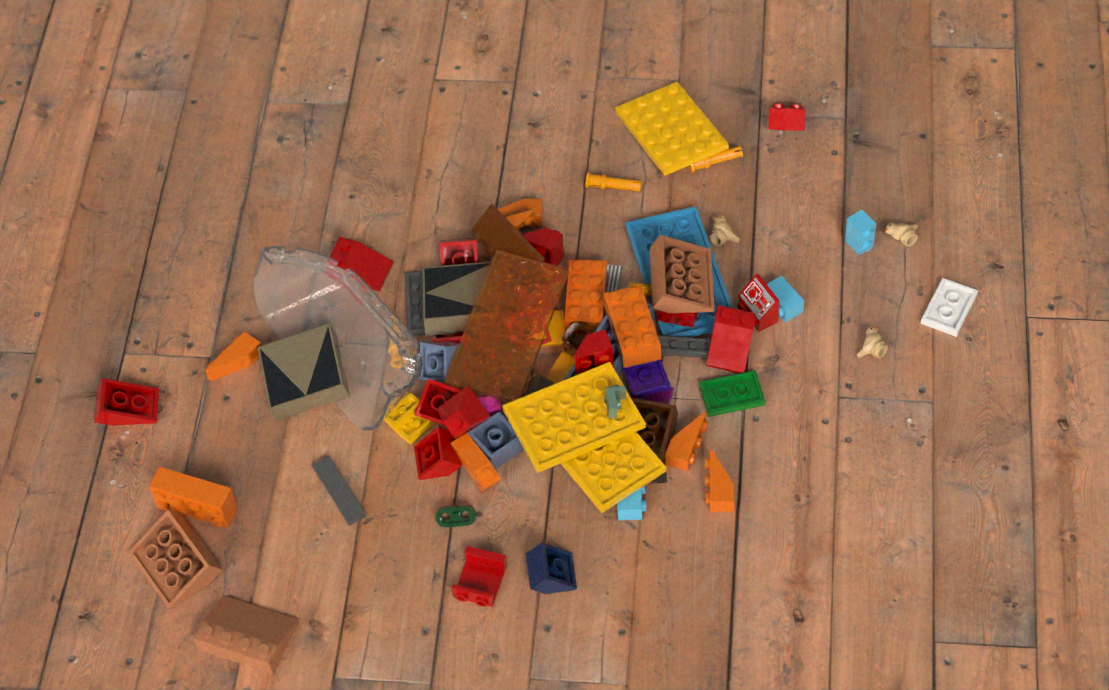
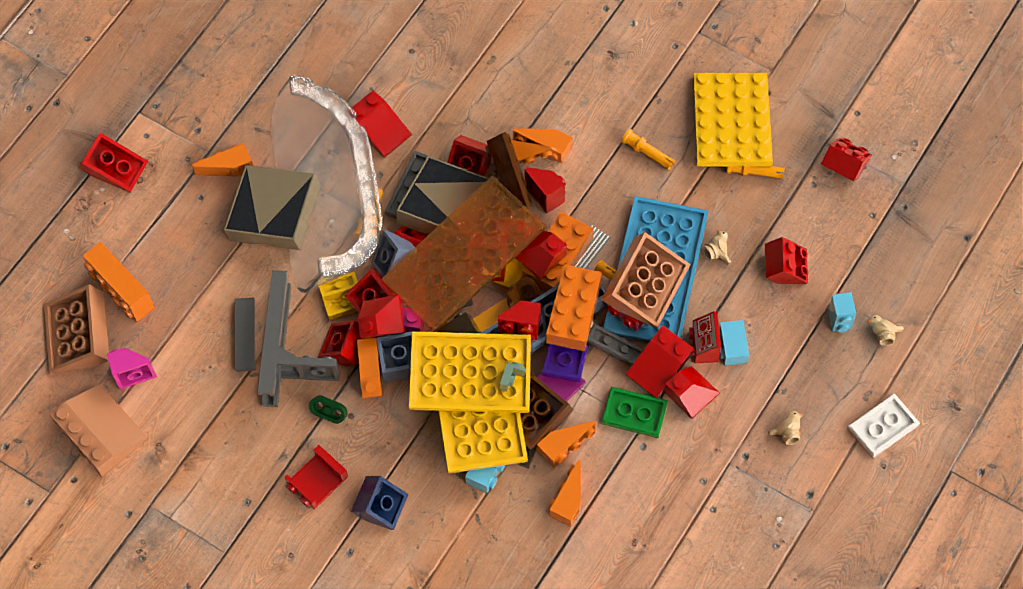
camera: 25 degrees right, 10 degrees up
none -> dark pink slope [106,348,157,389]
none -> dark grey piece [258,270,340,407]
none -> red slope [513,230,567,280]
none -> red slope [664,366,720,419]
none -> red slope [765,237,808,284]

